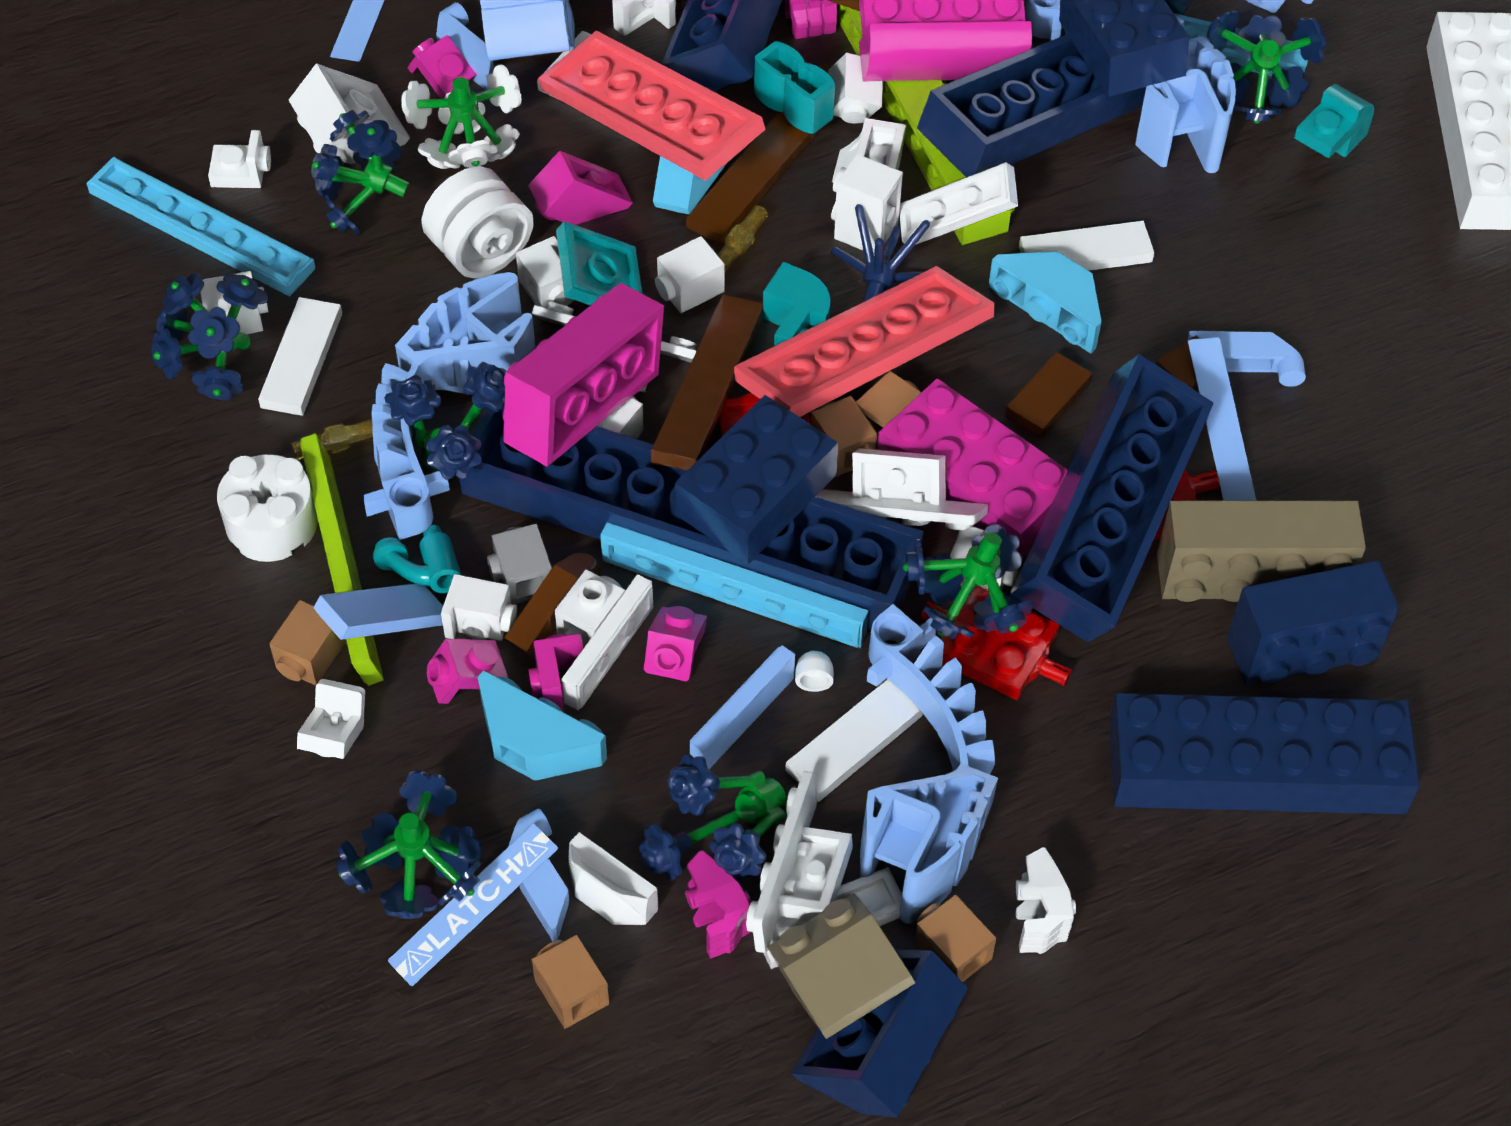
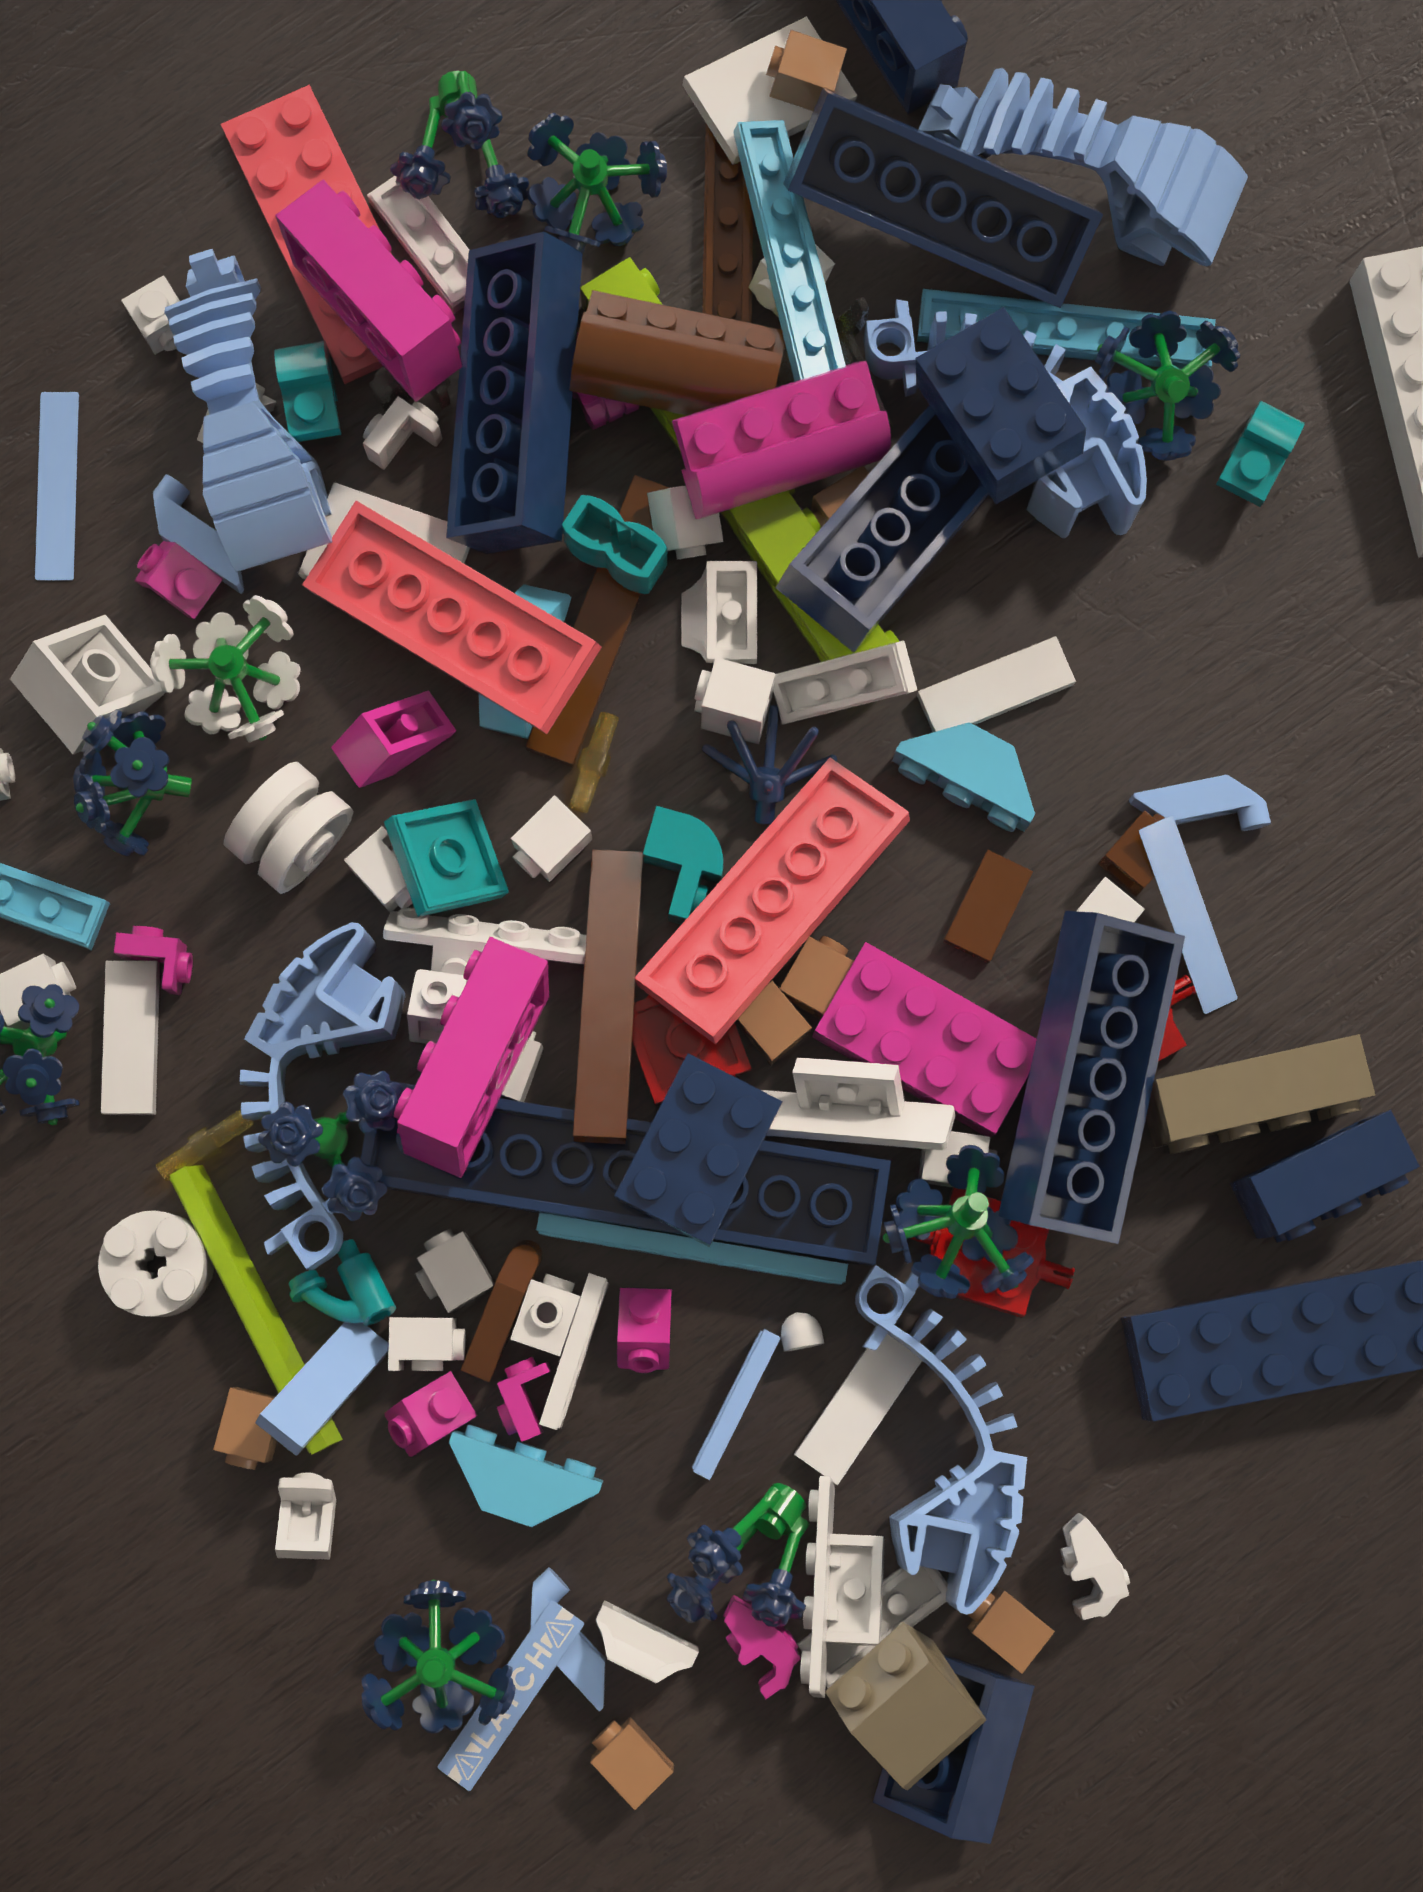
camera: 15 degrees left, 25 degrees up
none -> dark pink bracket [114,926,193,995]

